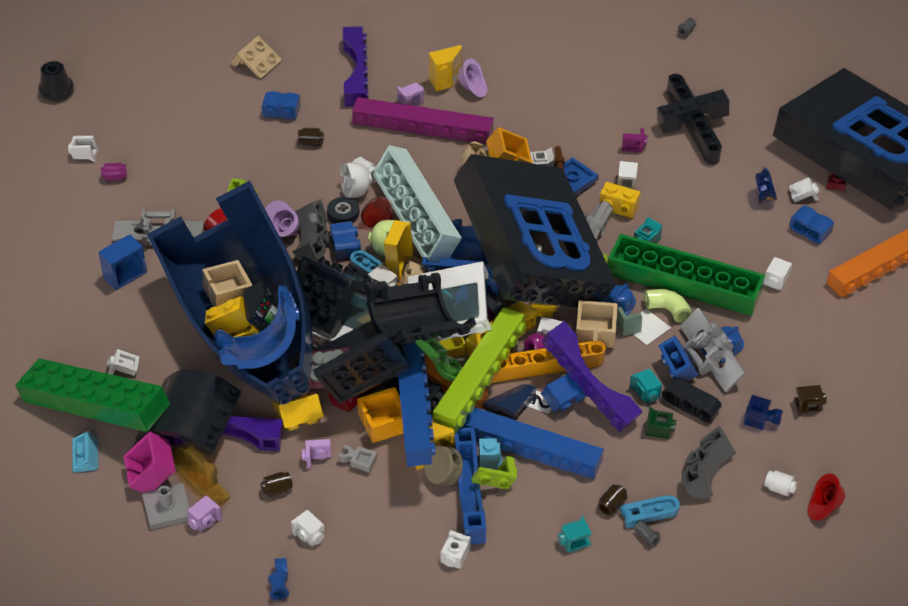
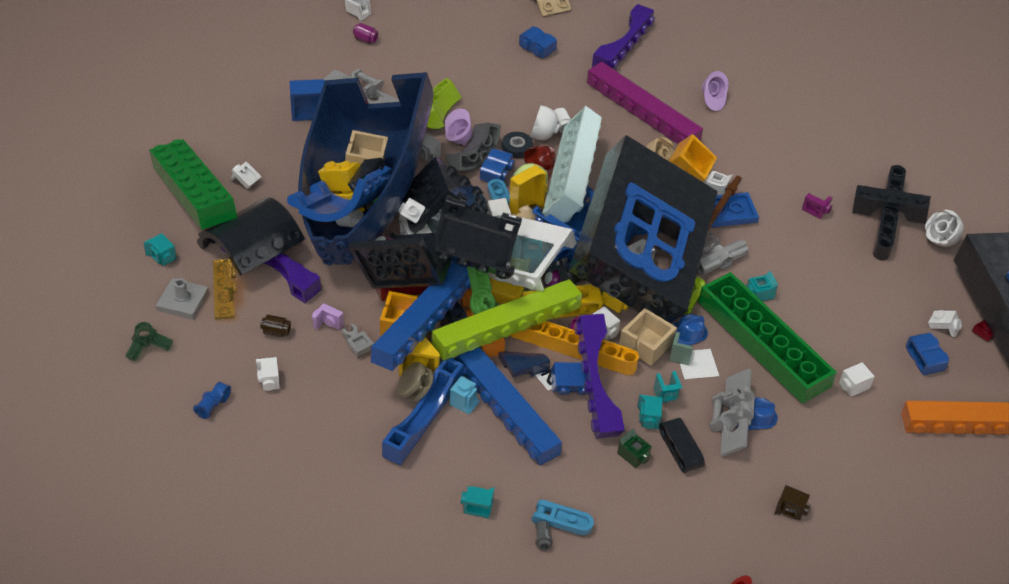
camera: 30 degrees right, 0 degrees up
medium azure slope [72,431,98,473] -> none
dark pink piece [123,432,176,492] -> none
lavender brick [187,495,222,532] -> none
yellow slope [272,392,324,431] -> none
dark brown brick [298,128,324,146] -> none
lavender brick [397,82,425,106] -> none
yellow slope [429,45,462,91] -> none
white brick [441,530,470,569] -> none
lime bracket [471,456,517,489] -> none
dark brown brick [598,484,628,515] -> none
yellow brick [599,181,641,219] -> none
white brick [618,161,638,190] -> none
yellowish green cylinder [644,289,692,322] -> none
blue brick [658,336,699,382] -> none
dark grey pin [678,18,696,36] -> none
dark grey brick [682,426,736,499] -> none
clear blue brick [744,395,783,430] -> none
clear blue hat [755,167,777,204] -> none
white brick [764,470,797,496] -> none
none -> clear green axle [126,322,173,361]
none -> teal window [143,233,177,266]
none -> white bracket [398,198,425,223]
none -> teal window [653,371,683,403]
none -> white cylinder [925,210,964,247]

